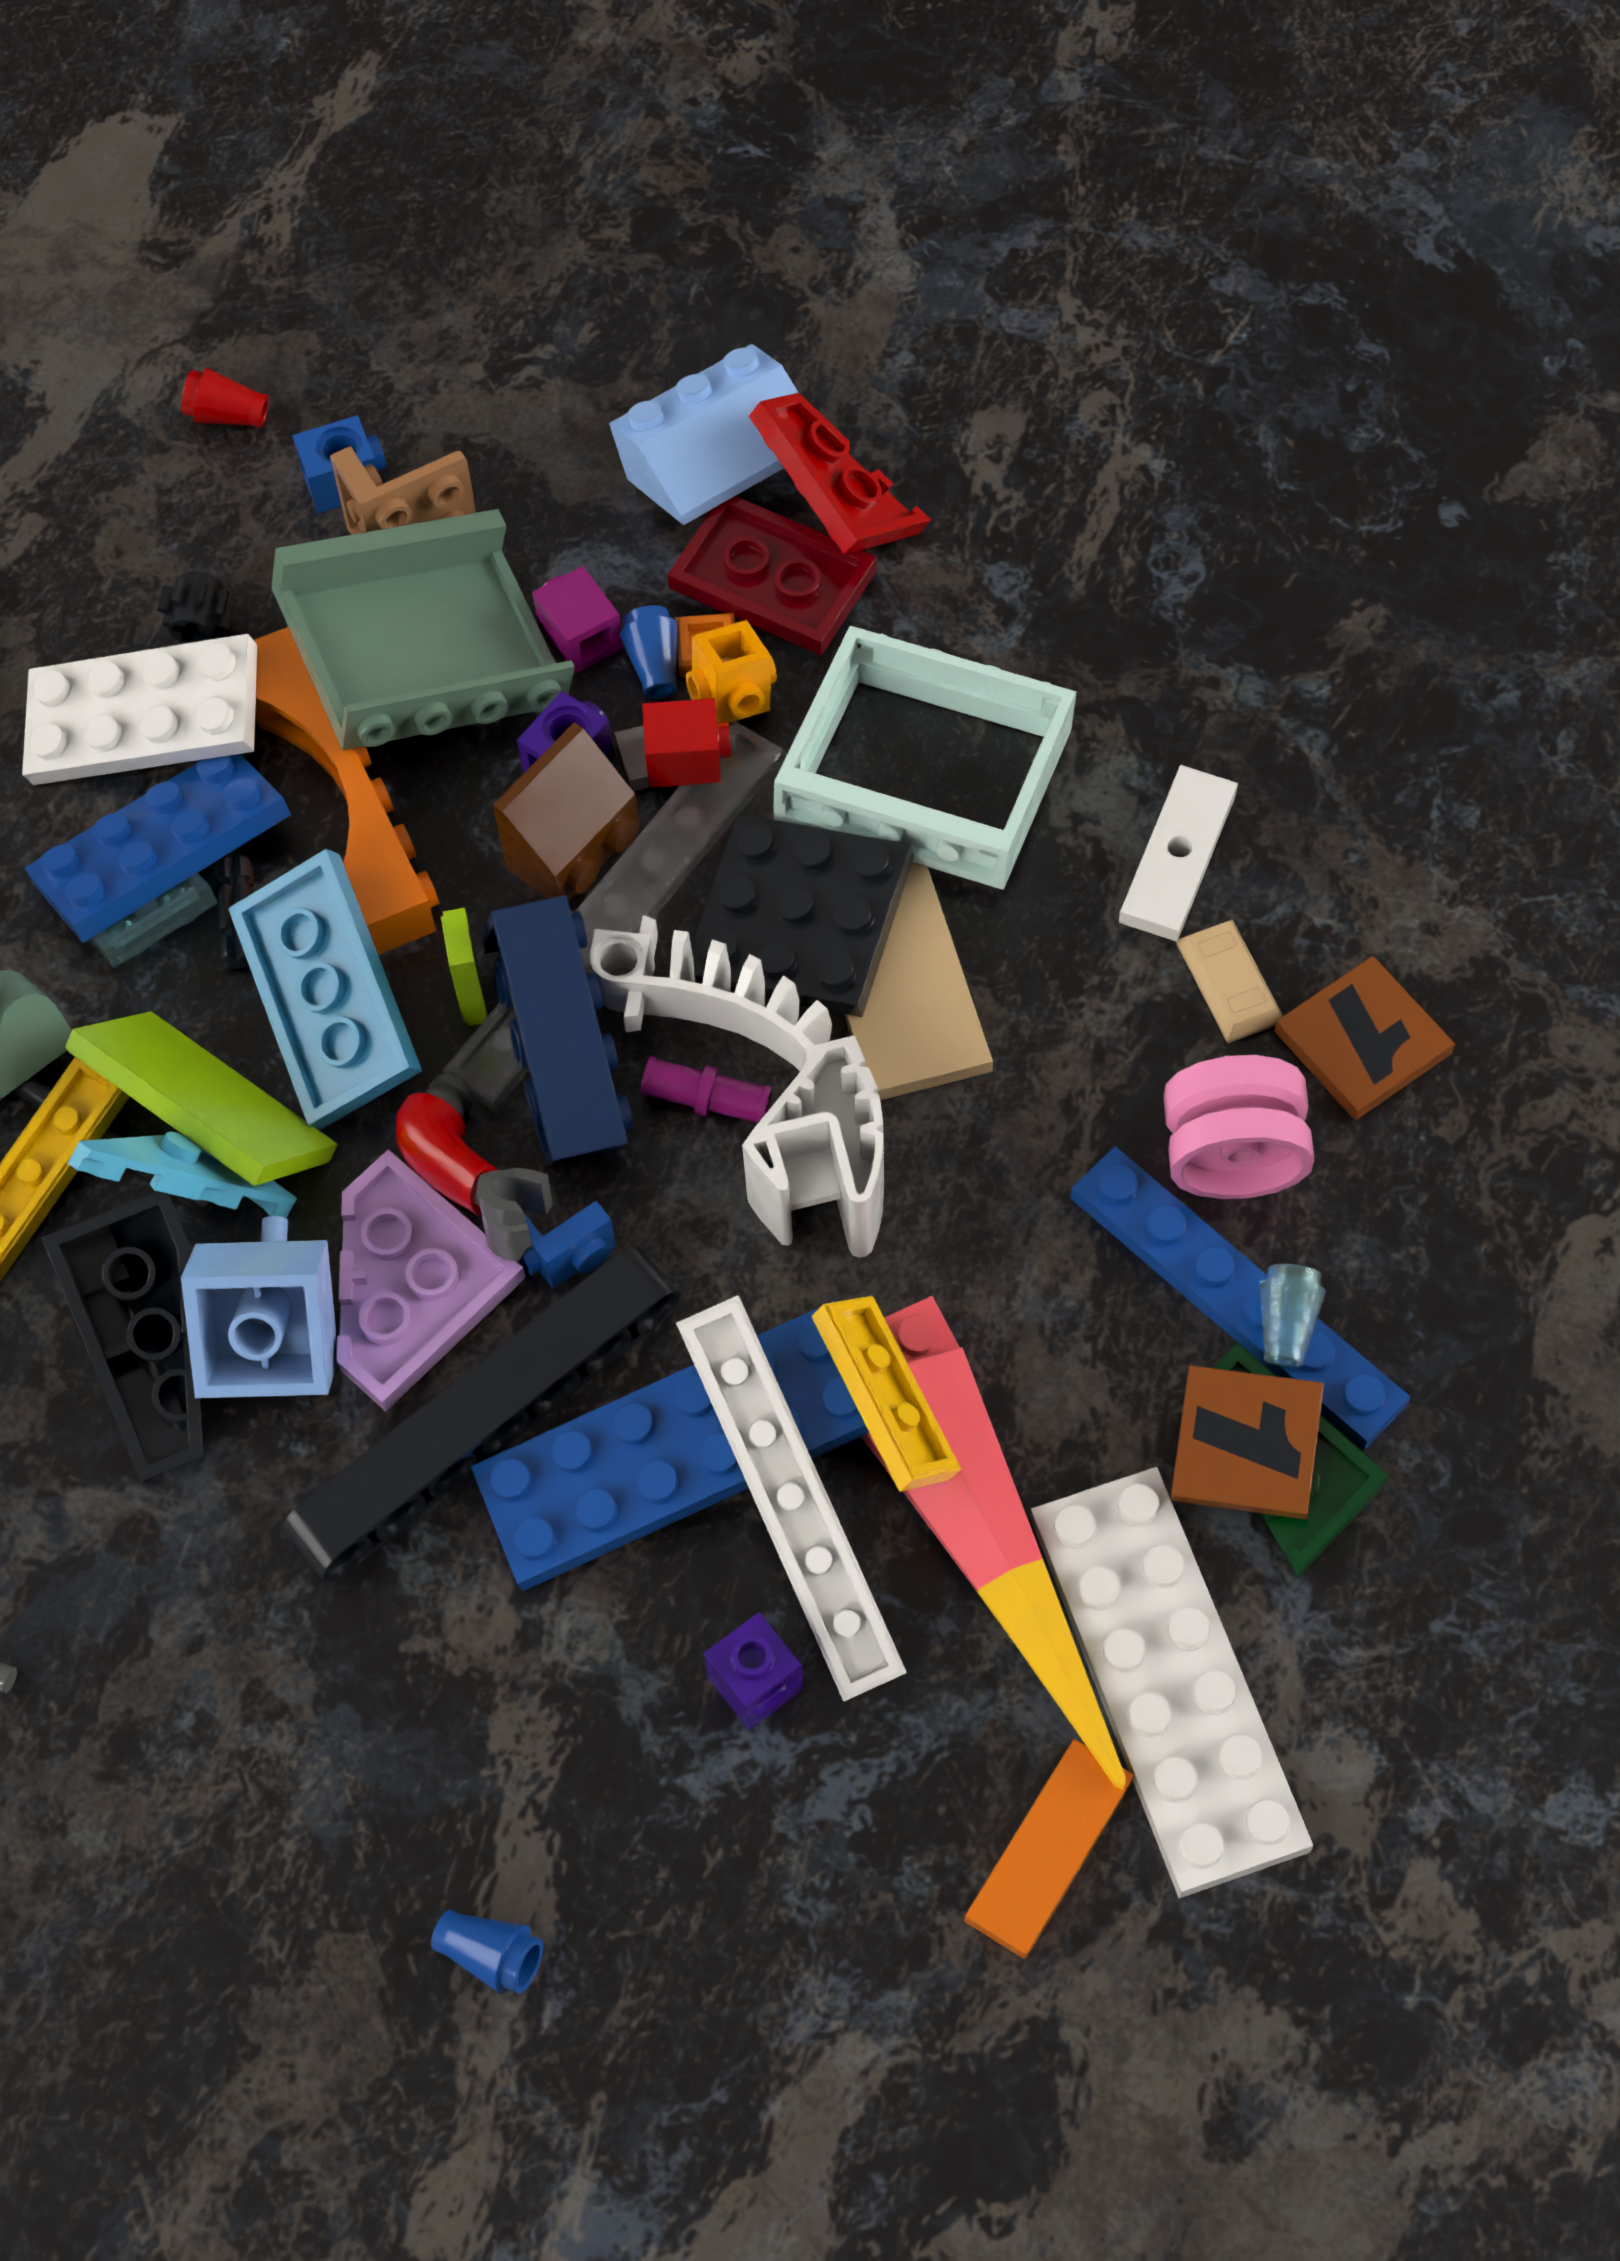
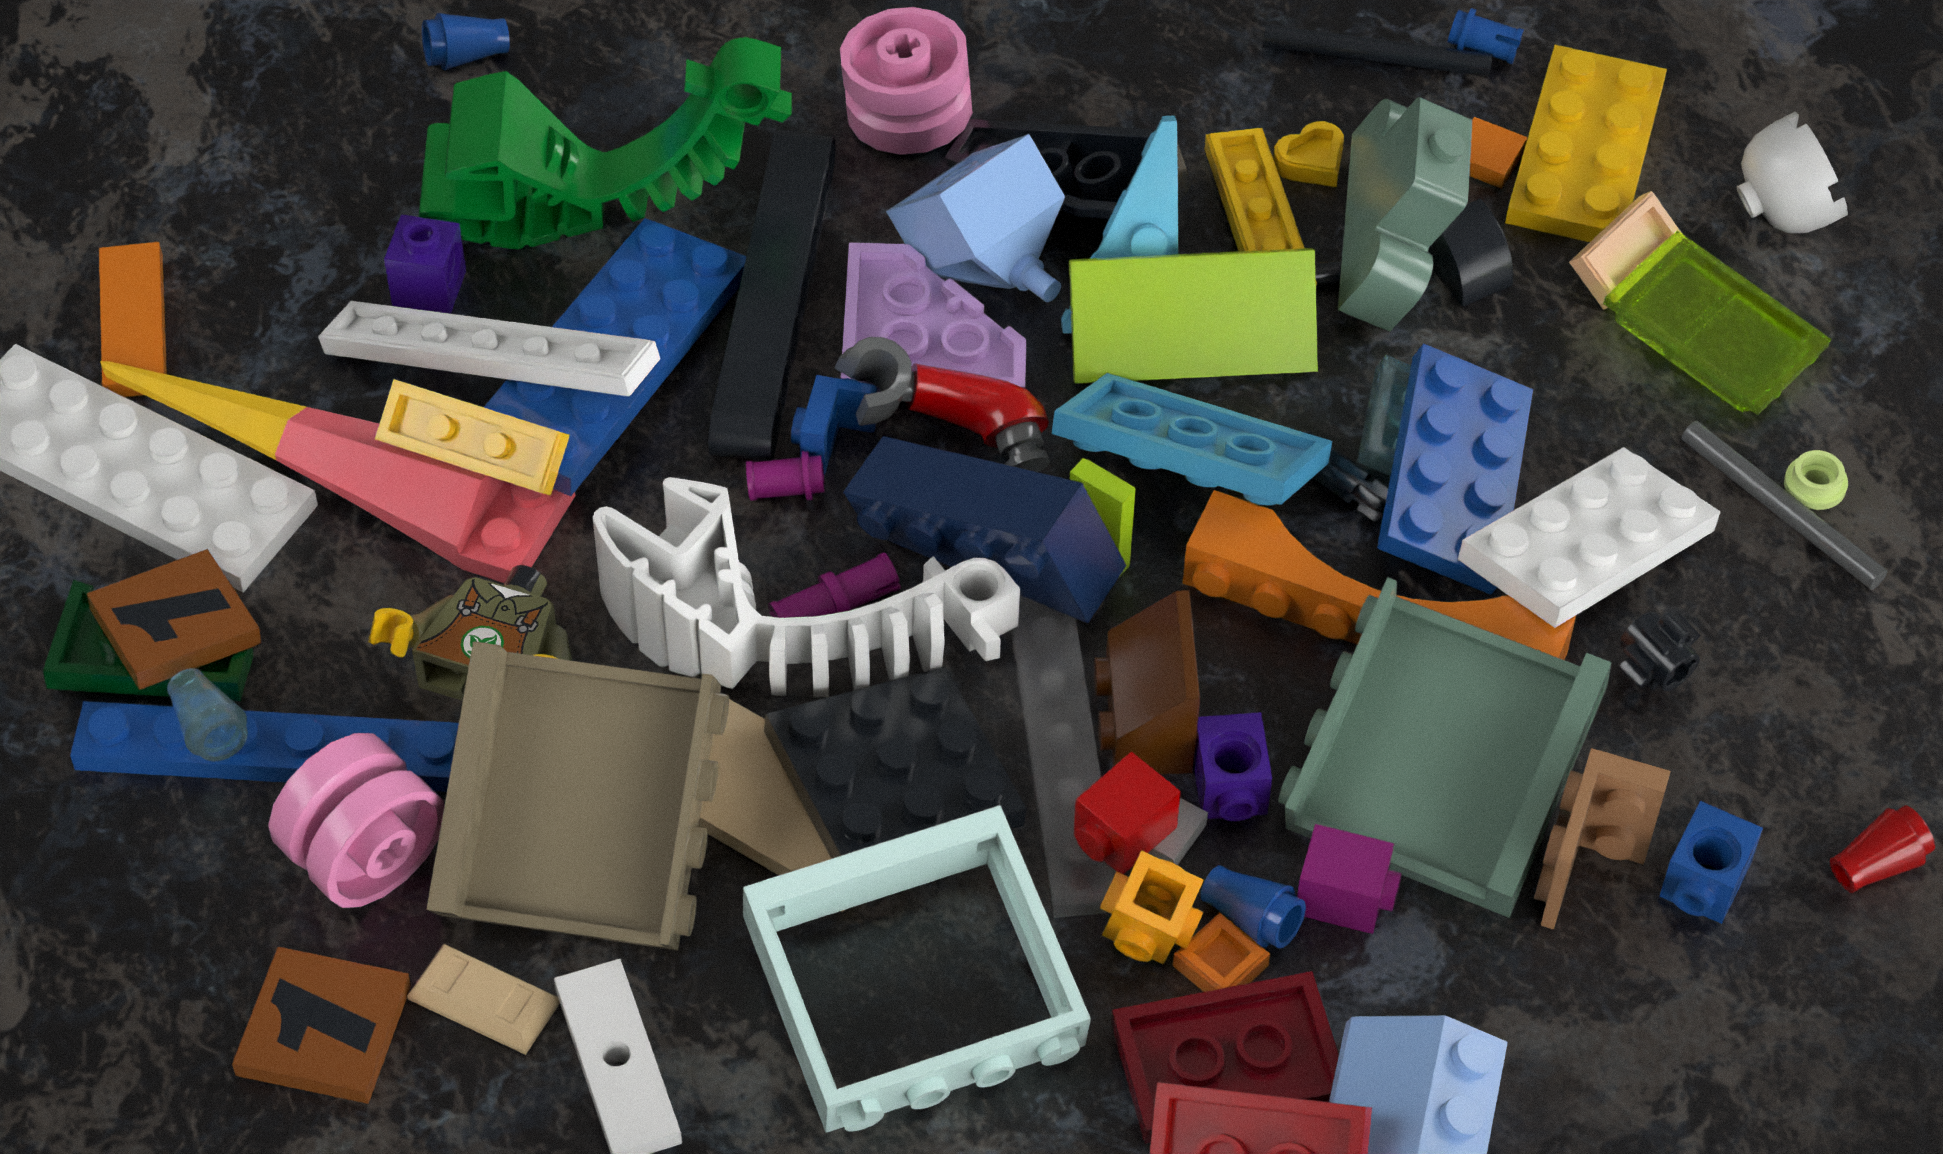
camera: 135 degrees right, 10 degrees down
none -> torso [368,565,573,701]
none -> green piece [419,37,792,250]
none -> dark tan panel [426,641,729,951]
none -> magenta pin [746,450,825,501]
none -> bright pink wheel [840,7,973,155]

